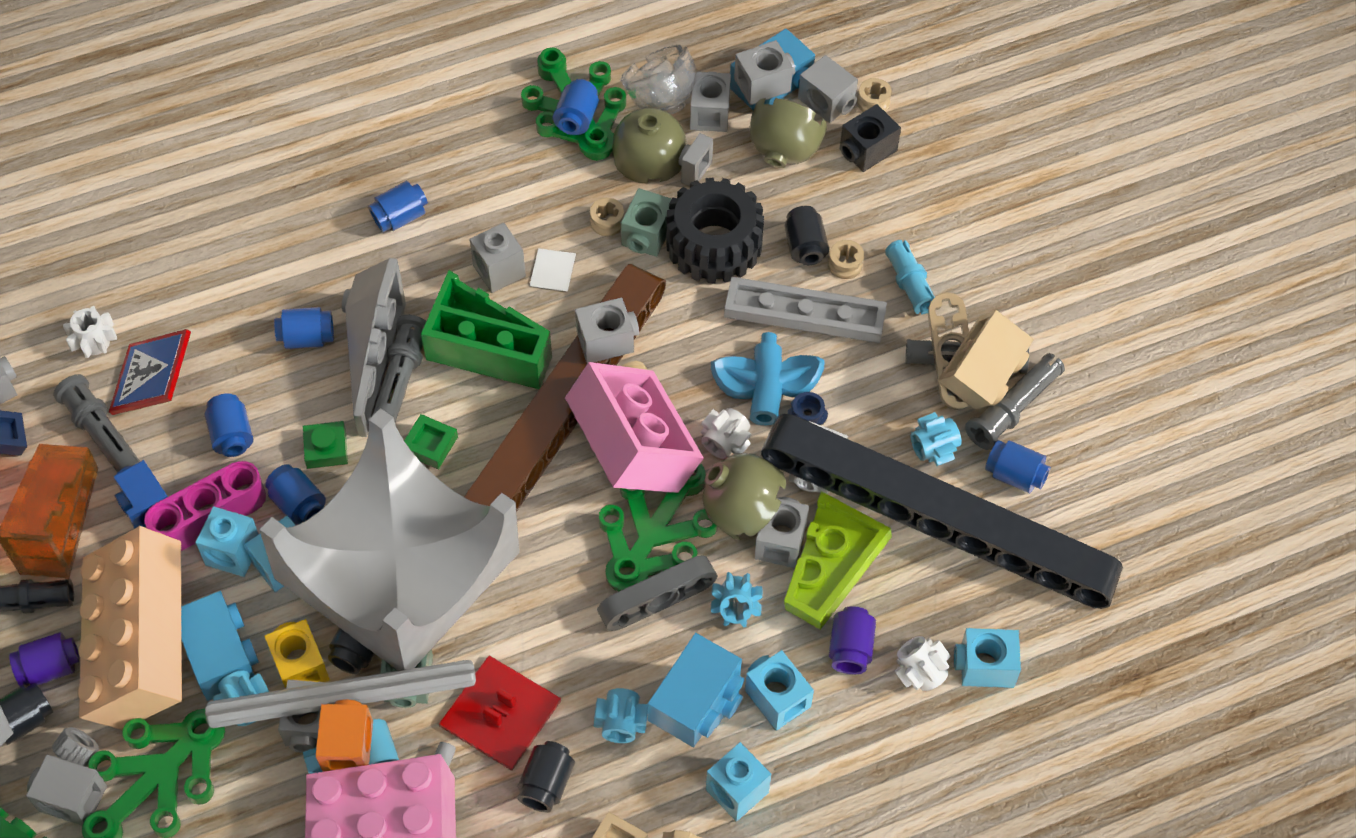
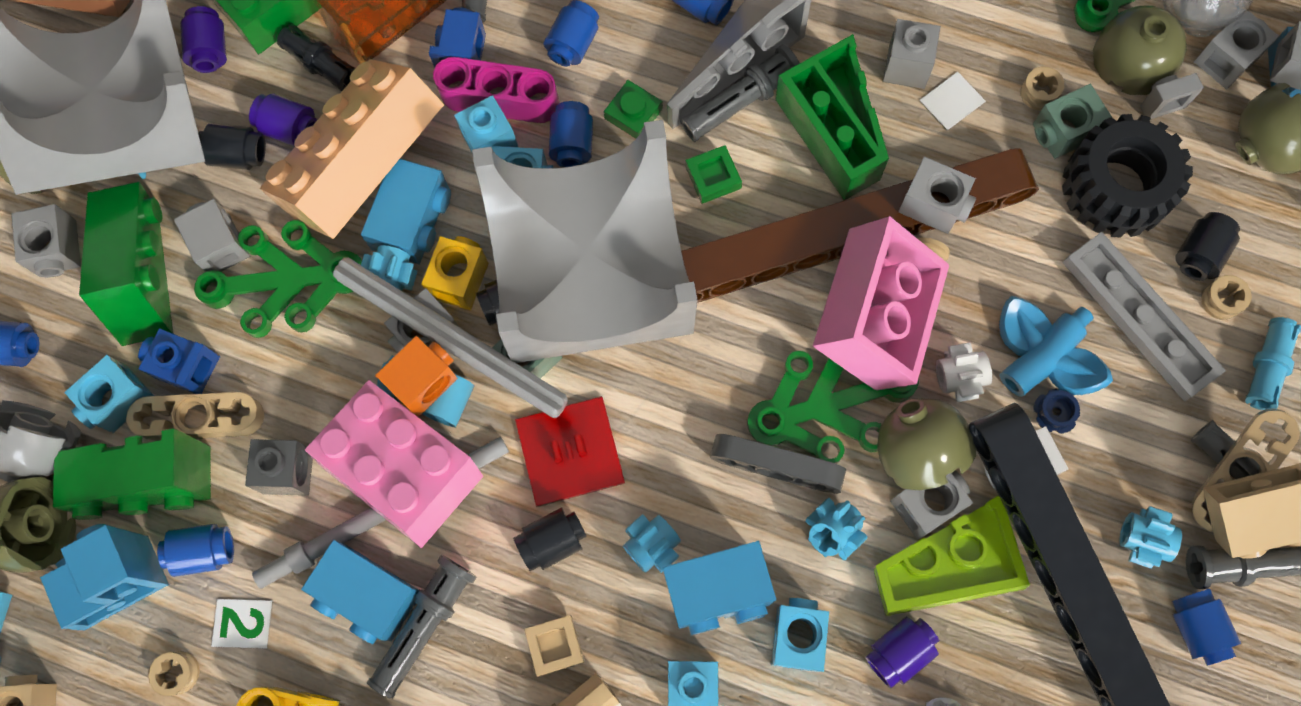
camera: 50 degrees right, 15 degrees up
light grey axle [52,727,99,767] -> none

